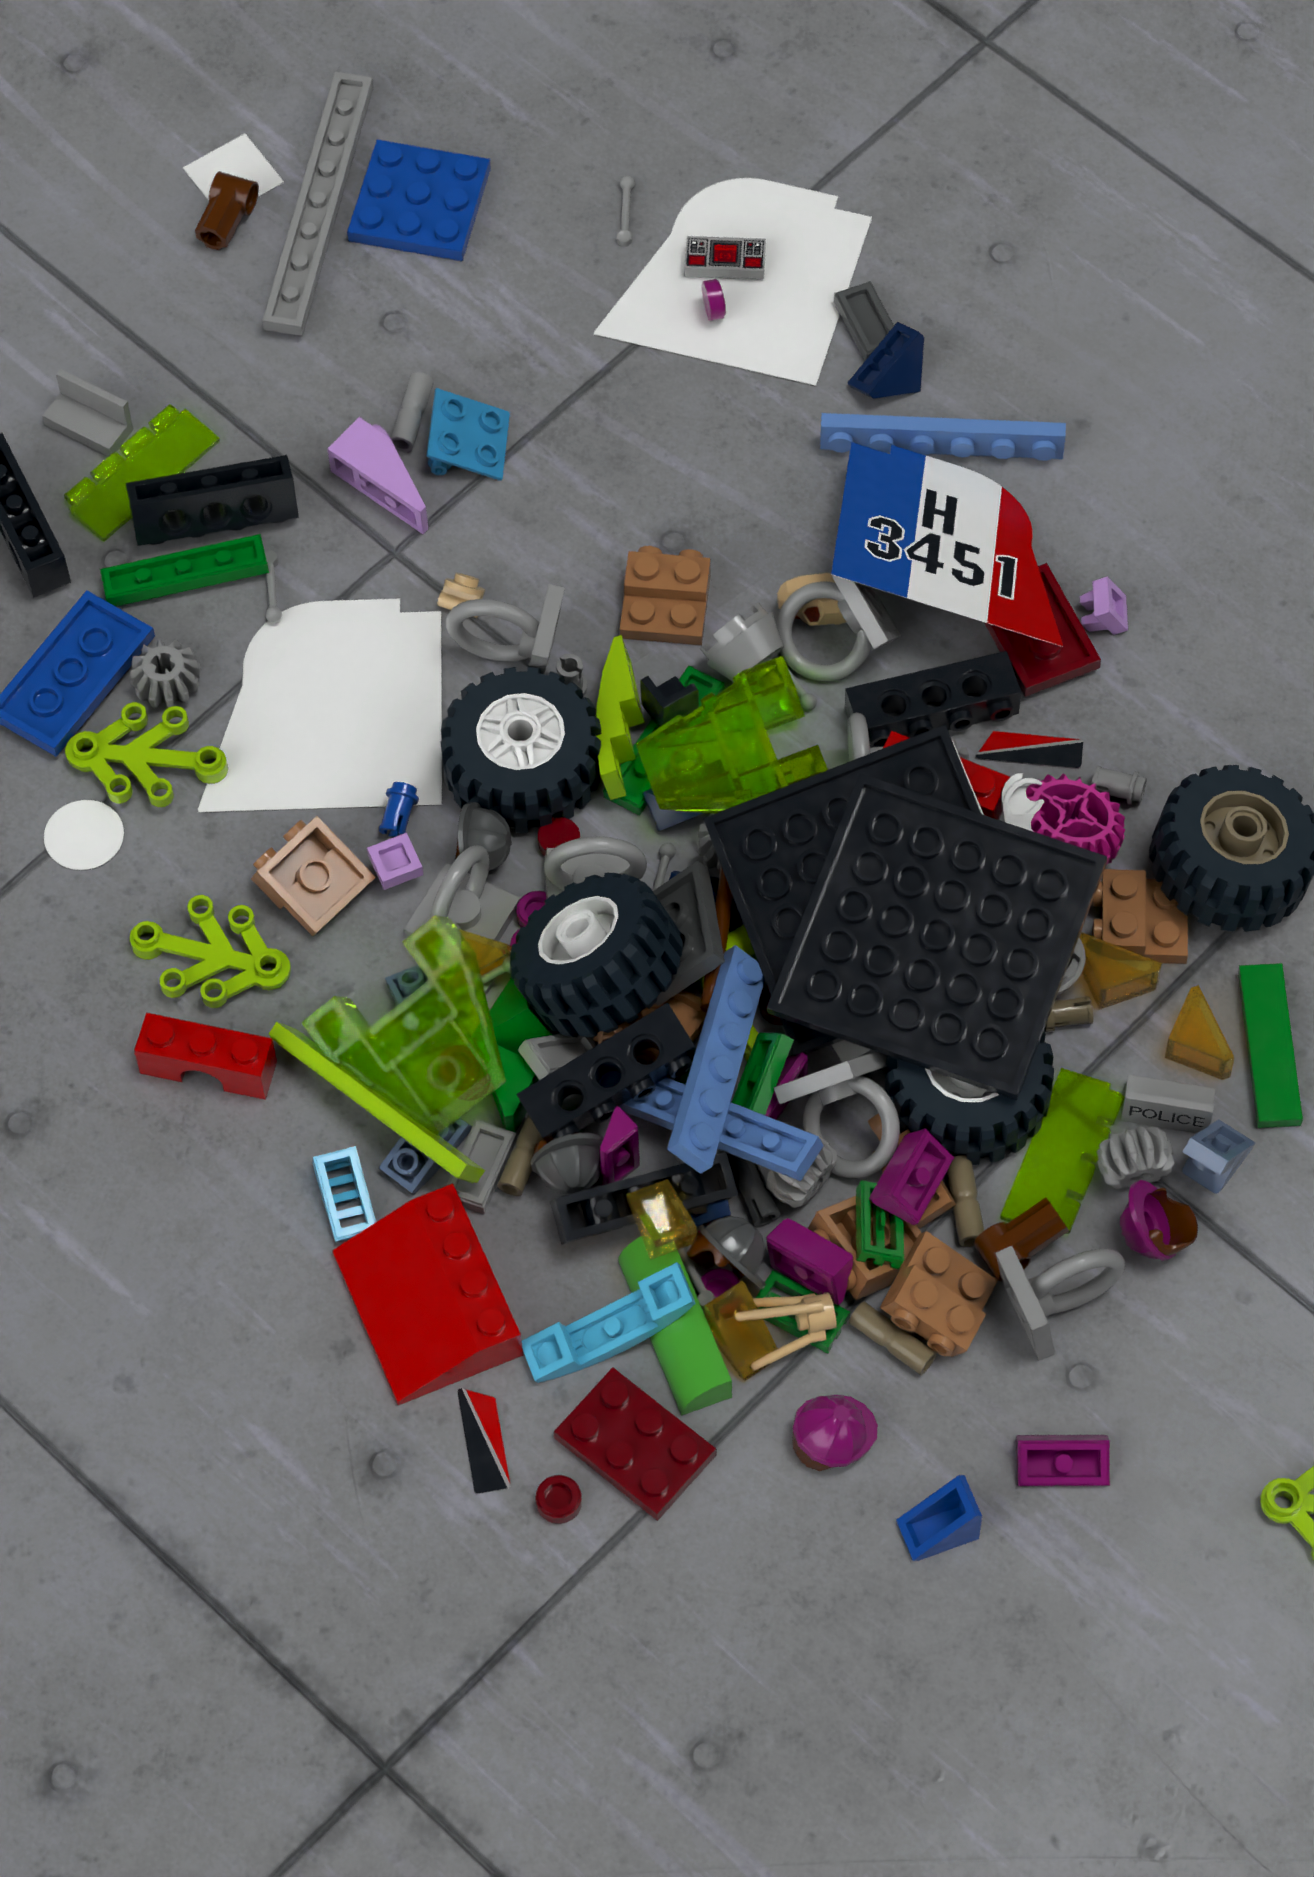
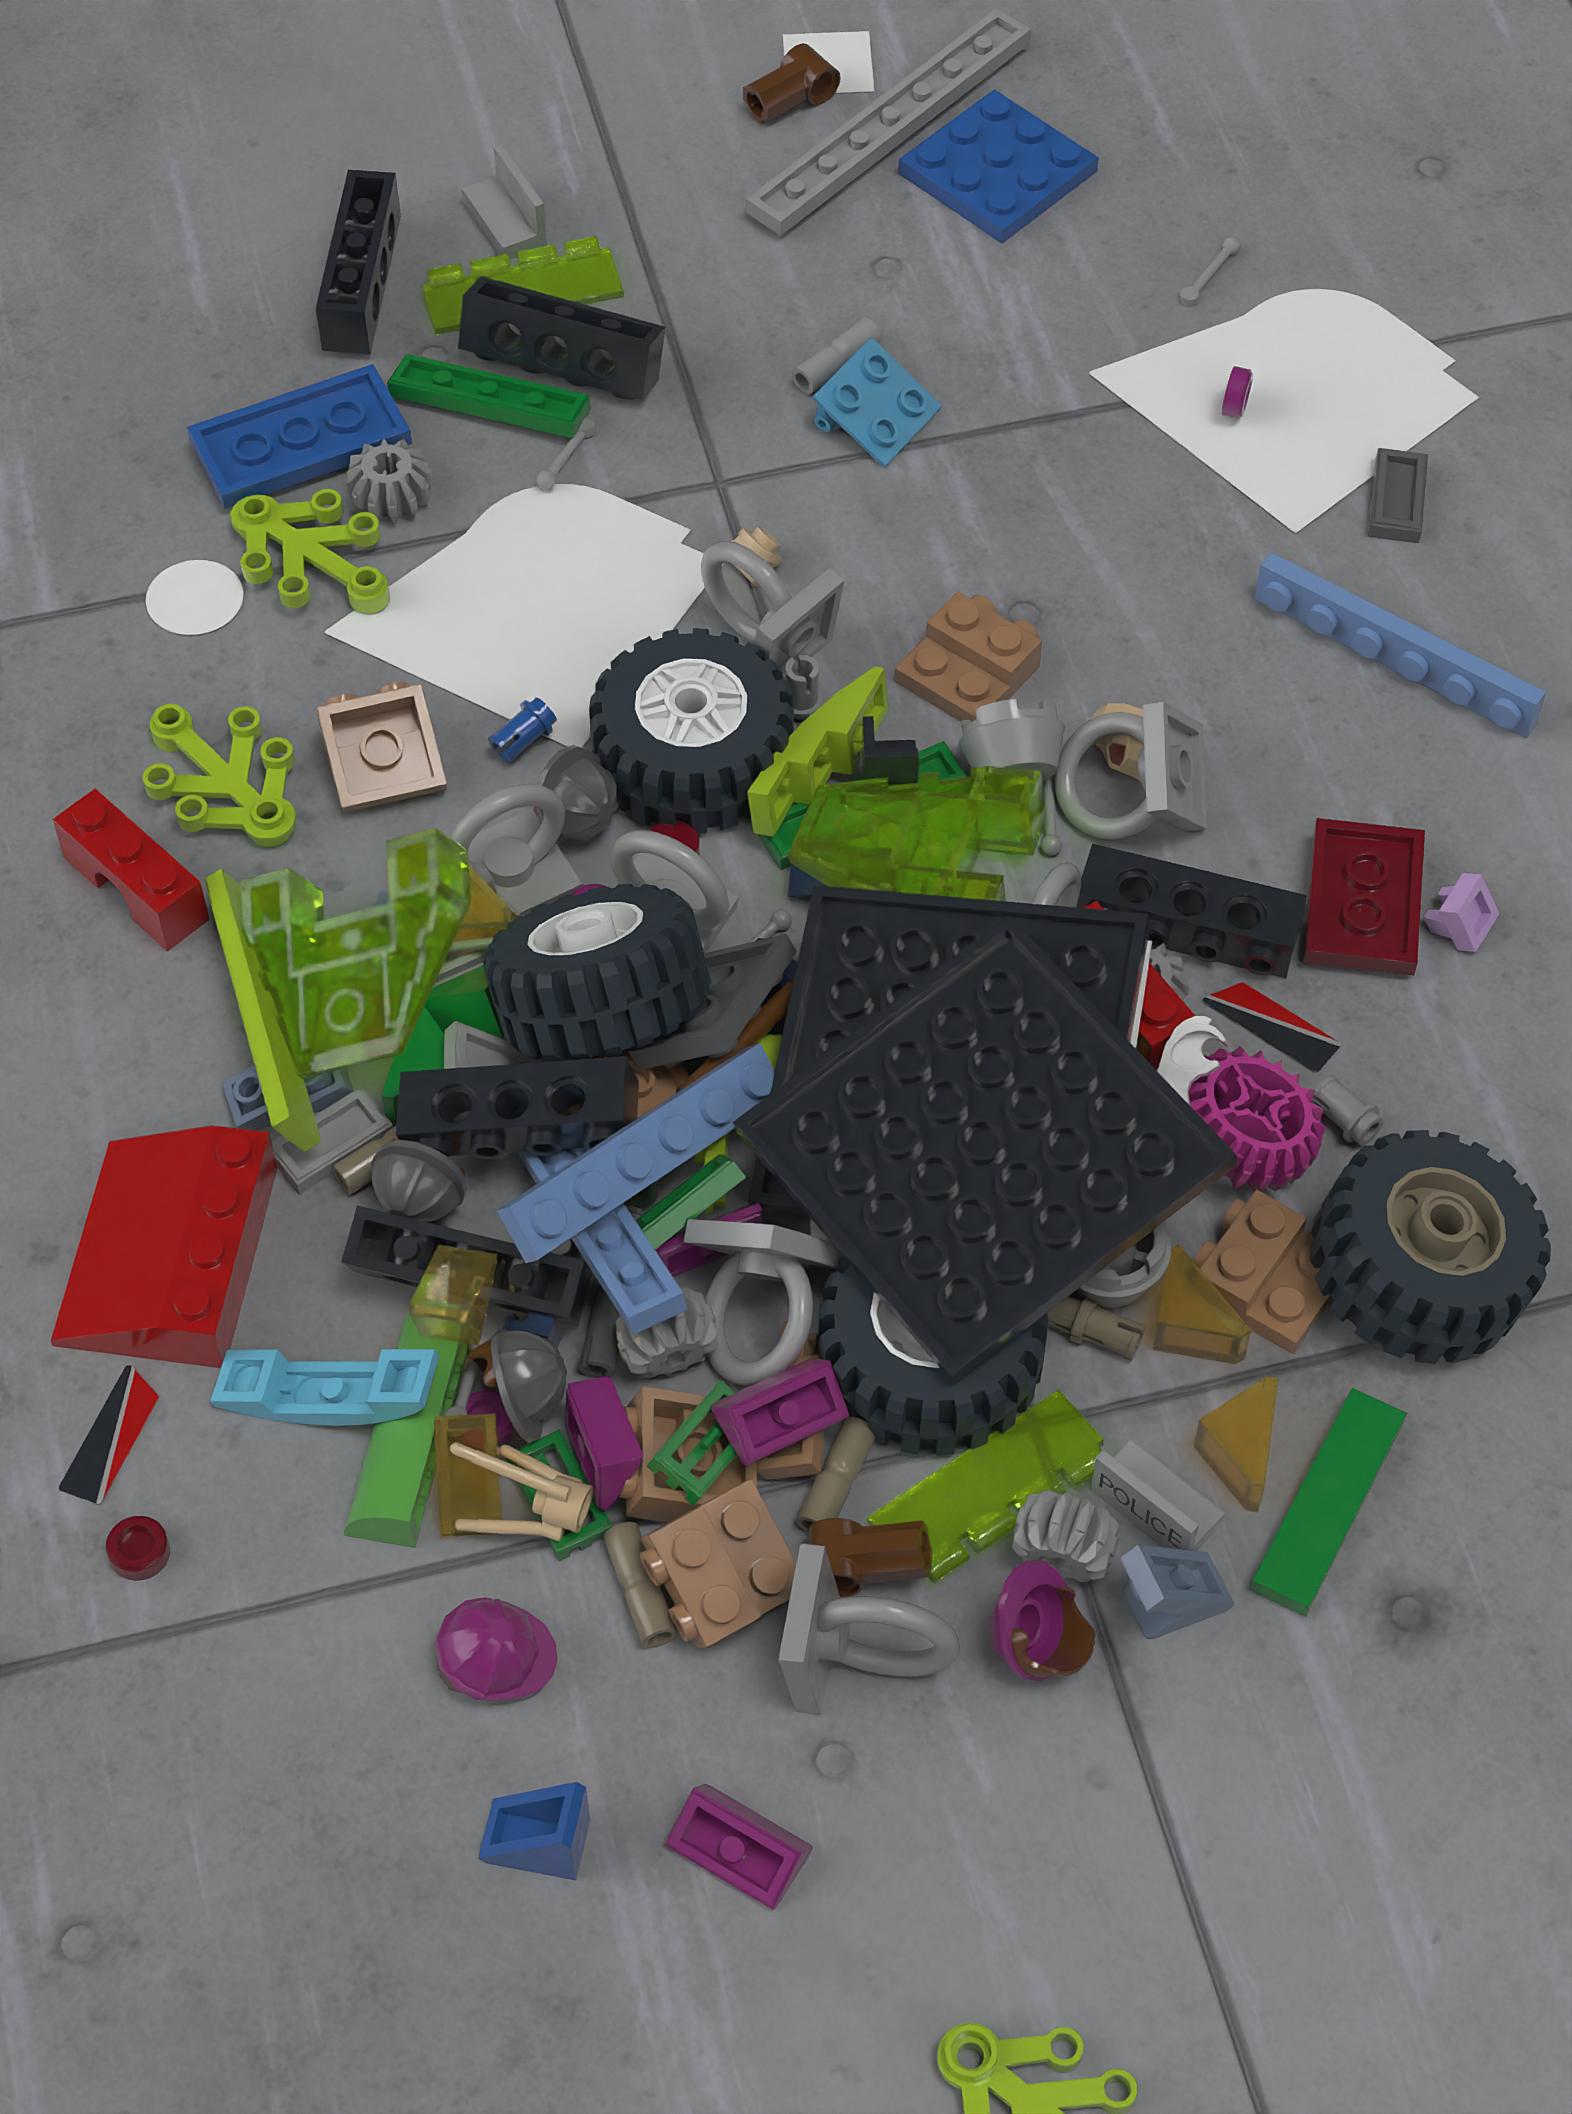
camera: 30 degrees right, 5 degrees down
medium azure slope [312,1146,376,1243] -> none
lavender slope [327,417,428,534] -> none
lavender tile [367,833,423,890] -> none
dark red plate [553,1367,717,1521] -> none
magenta slope [600,1106,640,1185] -> none
tile [685,236,766,279] -> none
sticker [831,442,1063,647] -> none
dark blue slope [847,322,924,399] -> none

